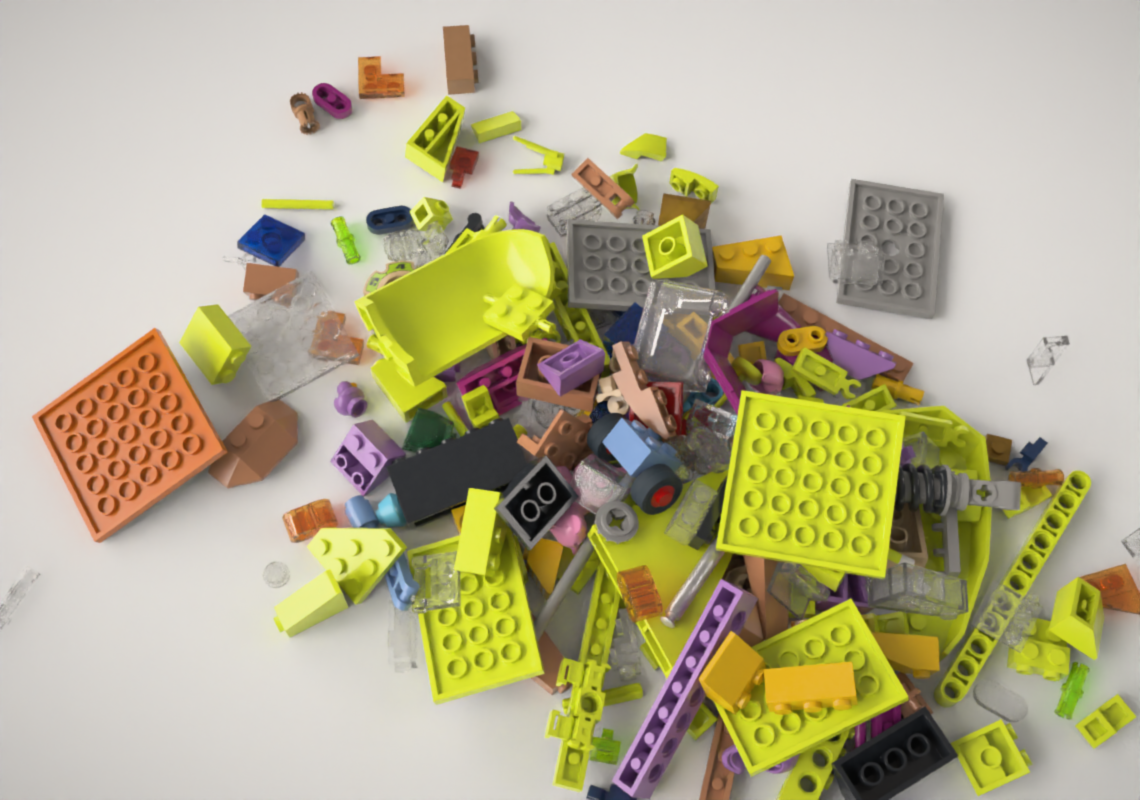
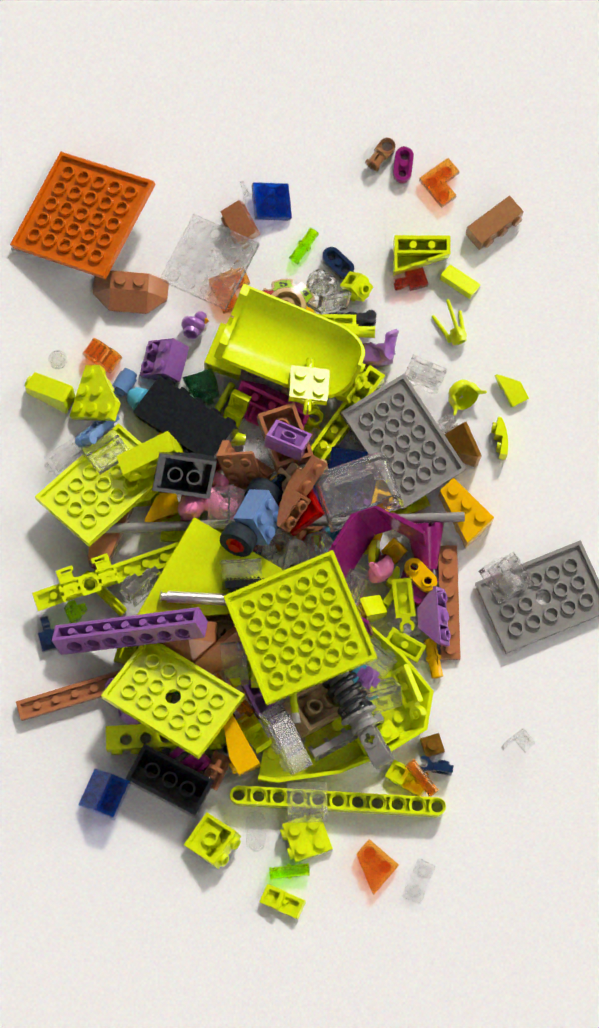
camera: 55 degrees right, 10 degrees up
neon yellow brick [179,304,252,385] -> none
neon yellow bar [261,199,334,210] -> none
nougat plate [571,158,635,220] -> none
light grey gear [594,501,639,544] -> none
clear orange beam [617,565,663,623] -> none
neon yellow slope [642,215,708,279] -> none
yellow slope [699,631,766,715] -> none
yellow brick [764,662,858,715] -> none
neon yellow slope [1049,577,1105,660] -> none

